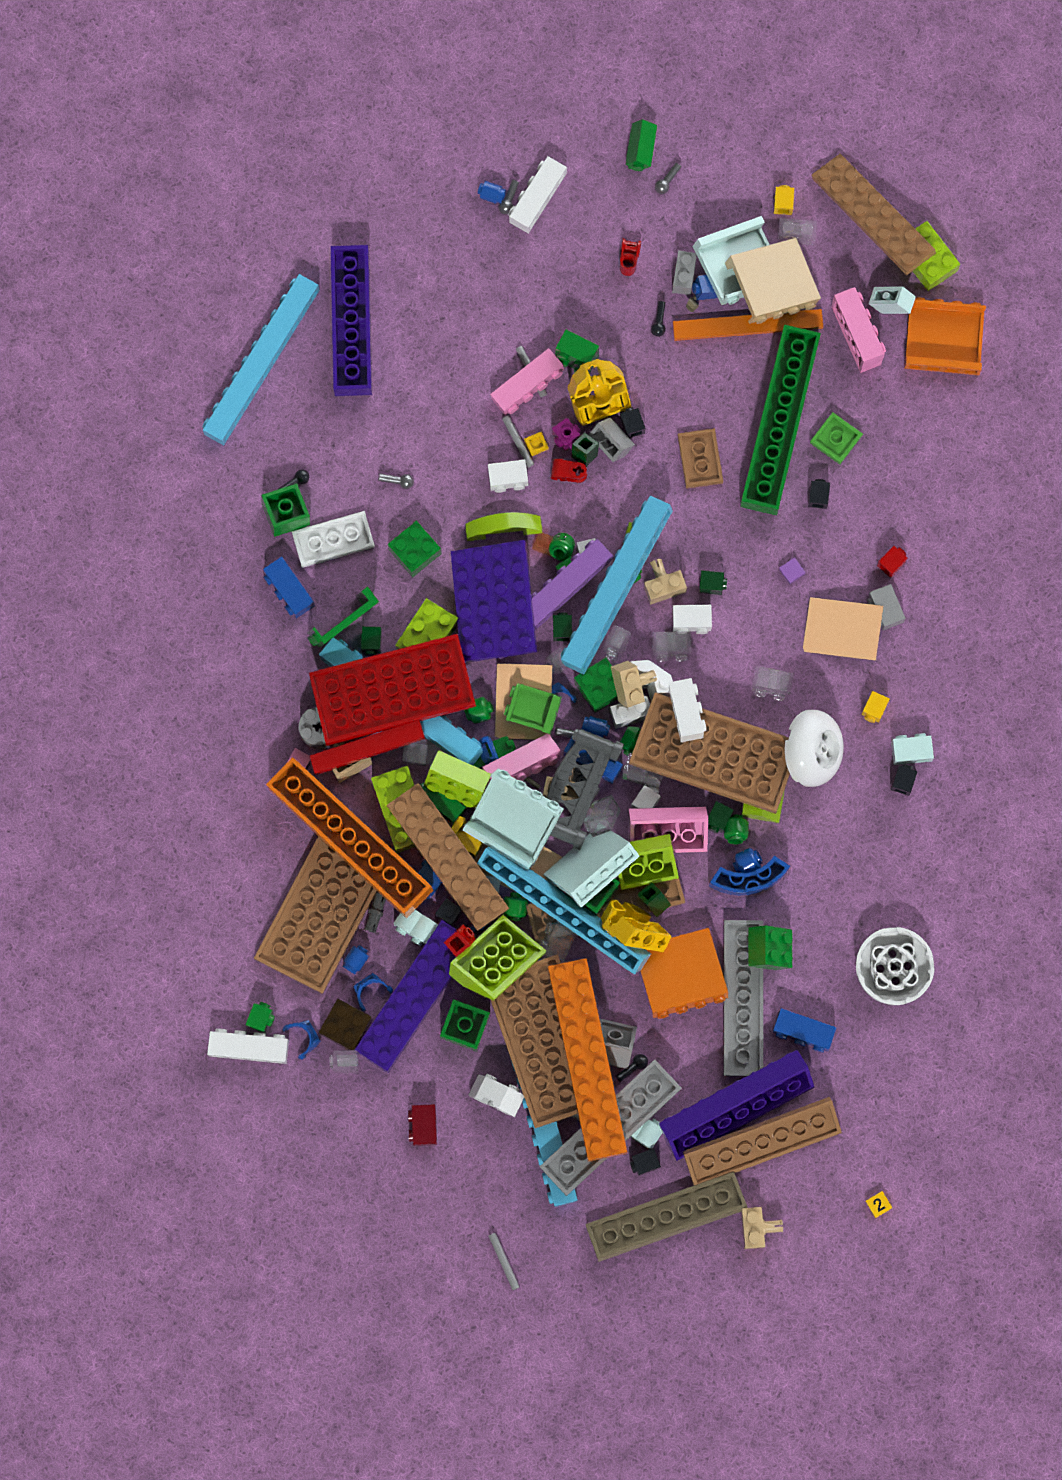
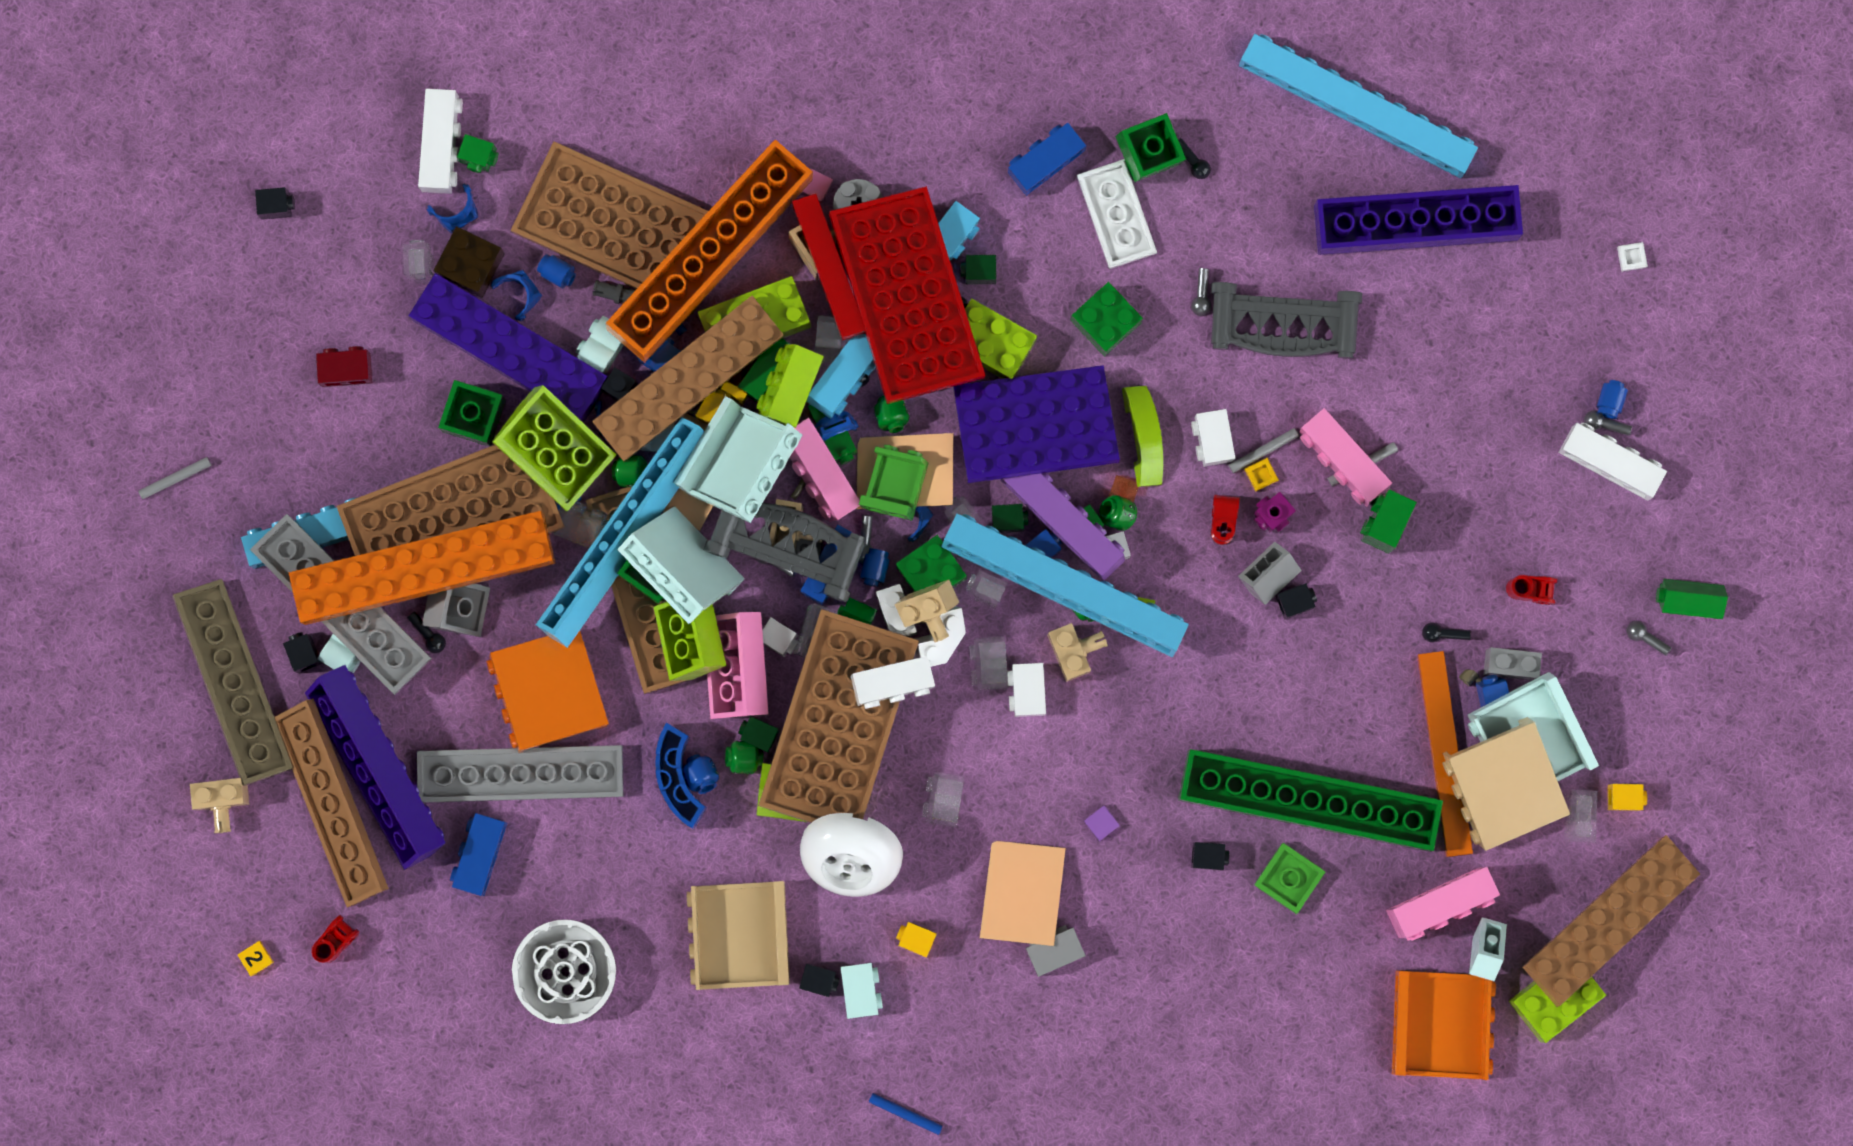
camera: 85 degrees right, 5 degrees up
green panel [307,586,379,647] -> none
red brick [444,924,476,957] -> none
white brick [468,1074,524,1117] -> none
yellow connector [568,359,632,426] -> none
dark green brick [571,433,599,467] -> none
clear brick [583,795,621,837] -> none
yellow connector [601,900,671,952] -> none
dark green brick [637,882,671,917] -> none
medium nougat tile [677,428,723,489] -> none
dark green brick [699,570,727,595] -> none
green brick [748,925,793,970] -> none
red brick [877,546,908,578] -> none
none -> black brick [255,187,295,220]
none -> red piece [311,915,360,963]
none -> tan panel [687,881,790,990]
none -> blue bar [869,1093,943,1135]
none -> blue brick [1025,529,1062,558]
none -> dark grey piece [1211,282,1363,359]
none -> white tile [1617,242,1648,272]

